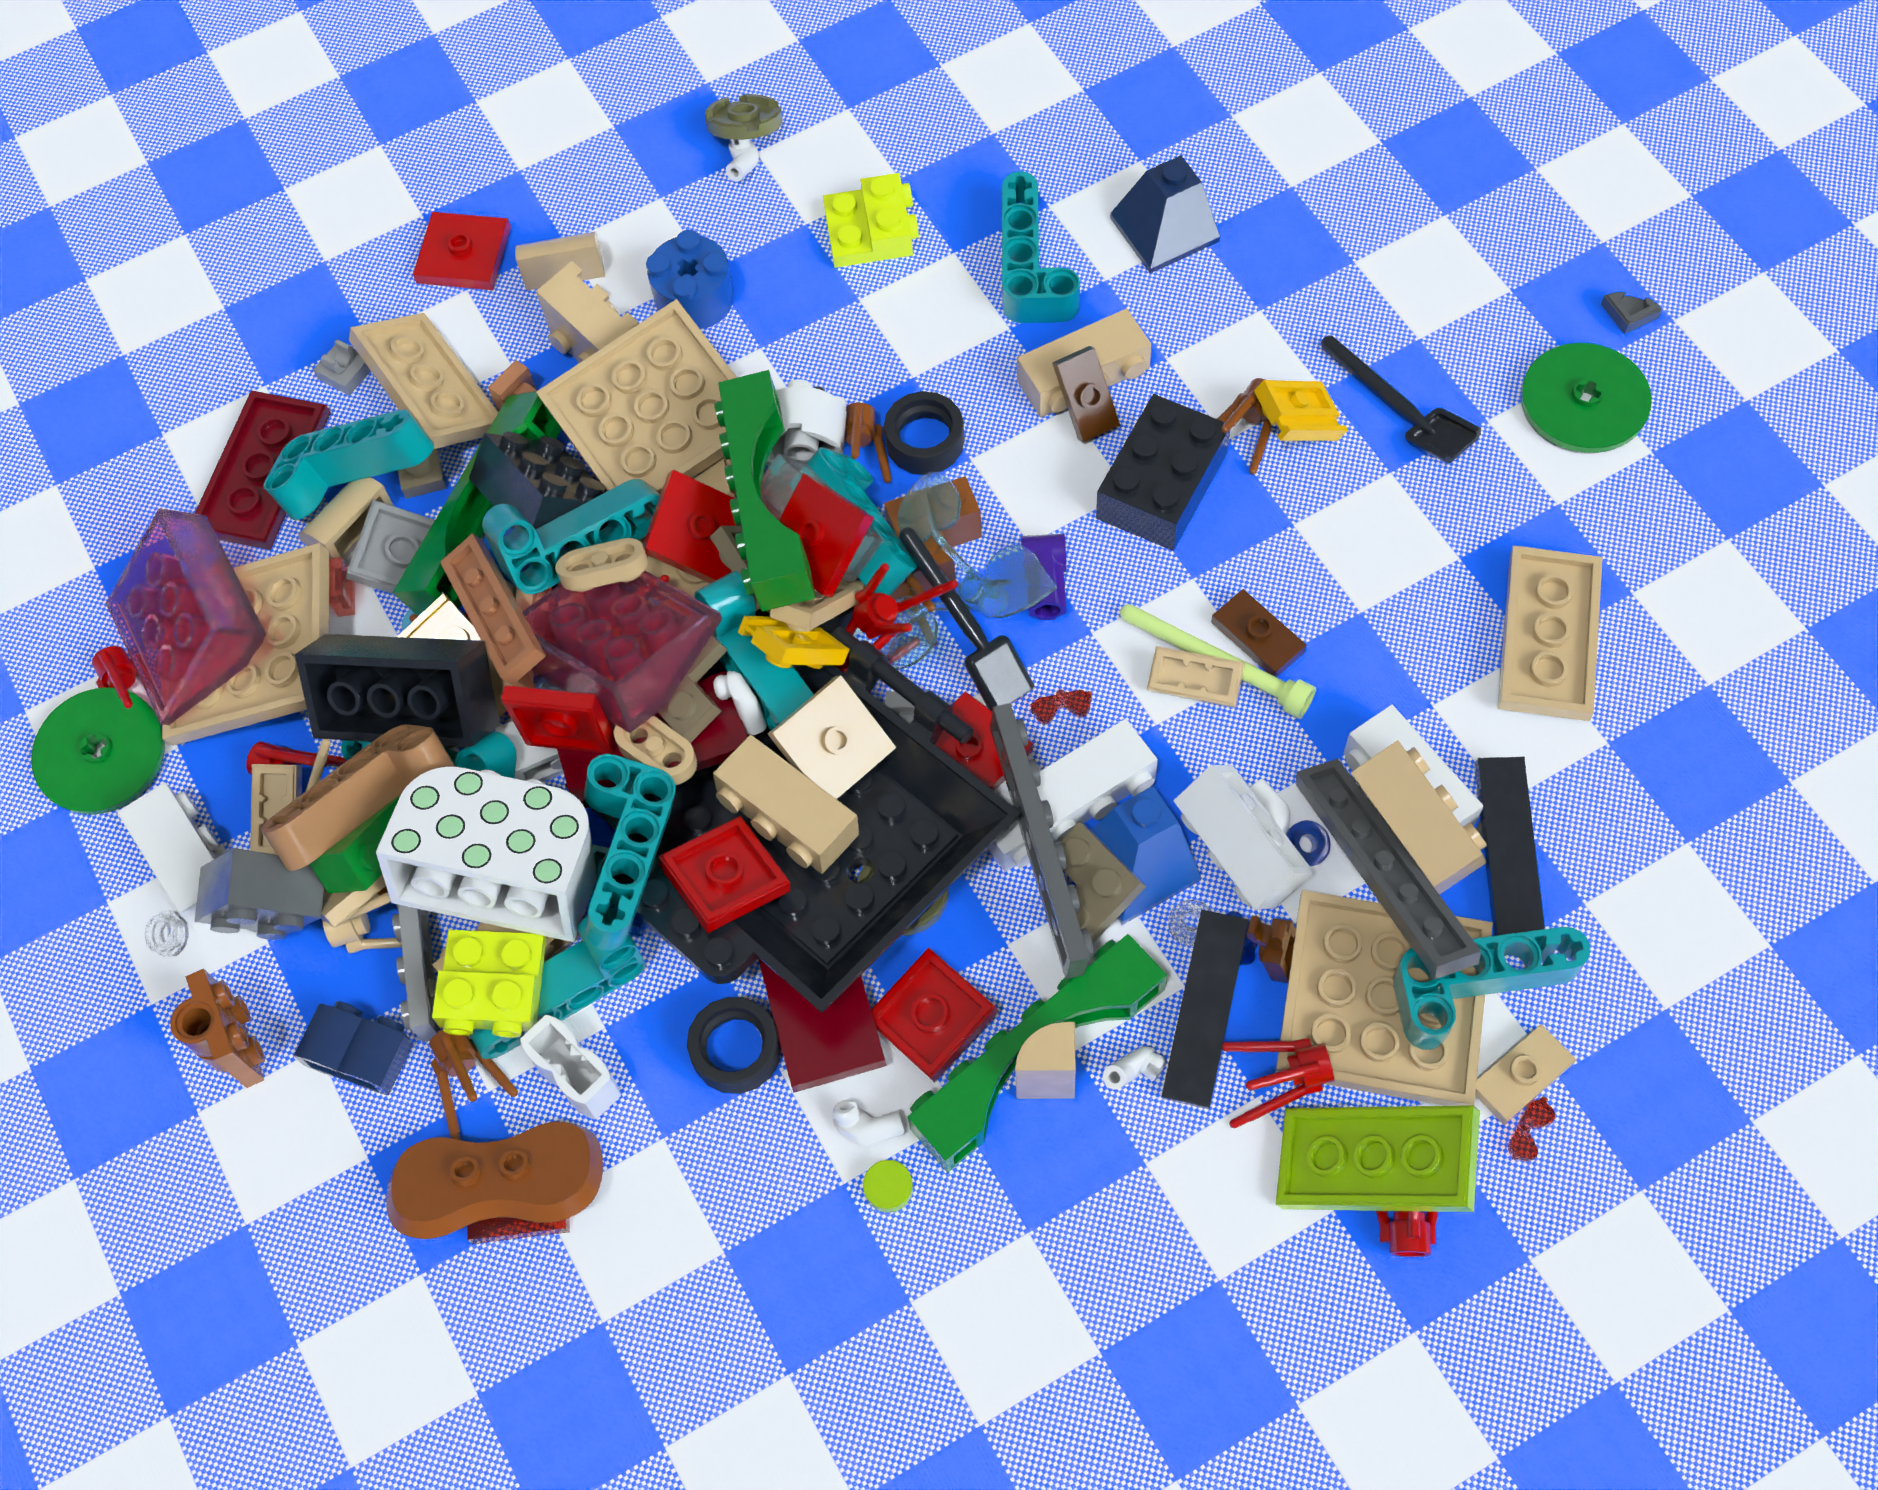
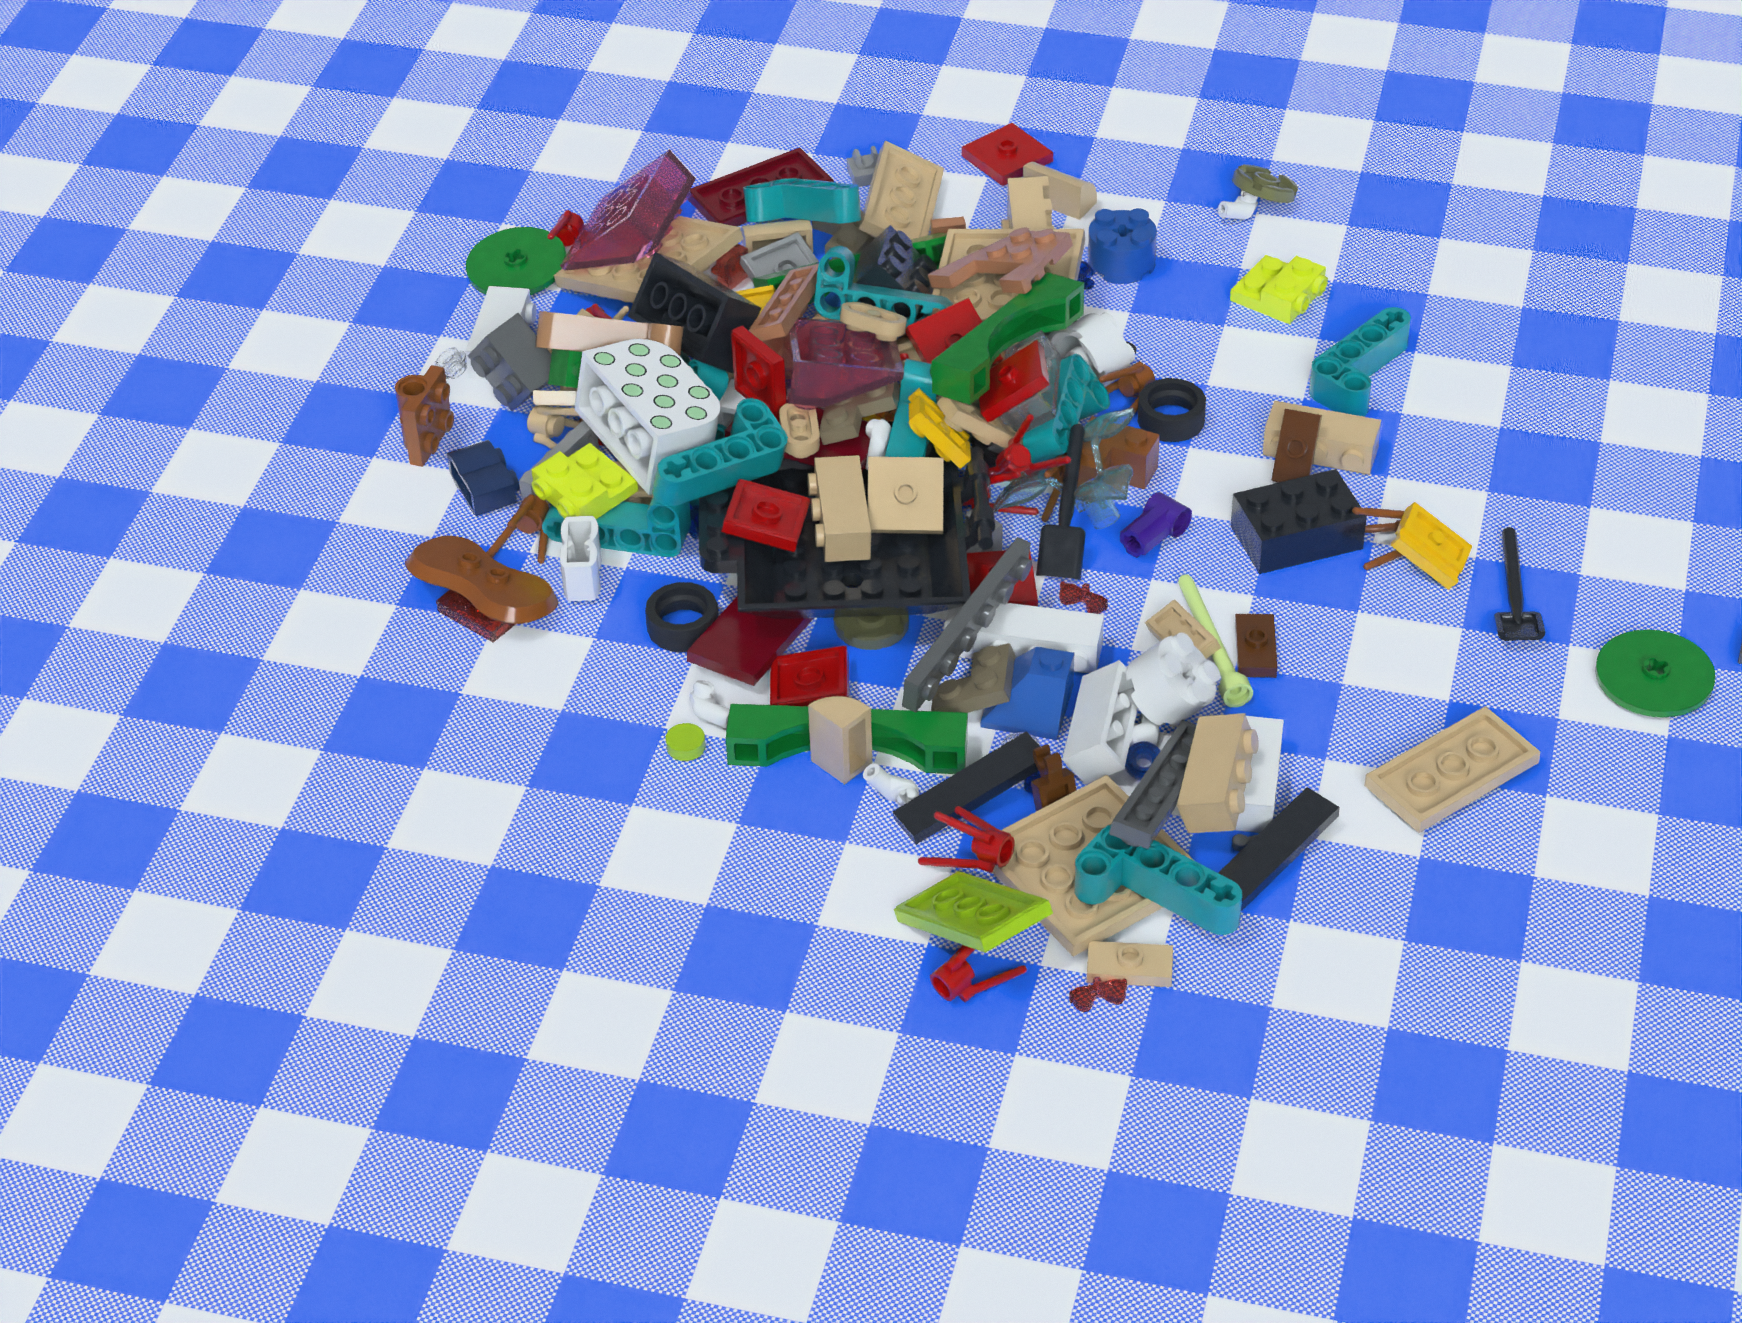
camera: 40 degrees right, 20 degrees down
dark blue slope [1110,155,1220,274] -> none
none -> nougat wing [928,227,1073,294]
none -> white brick [1126,633,1220,727]

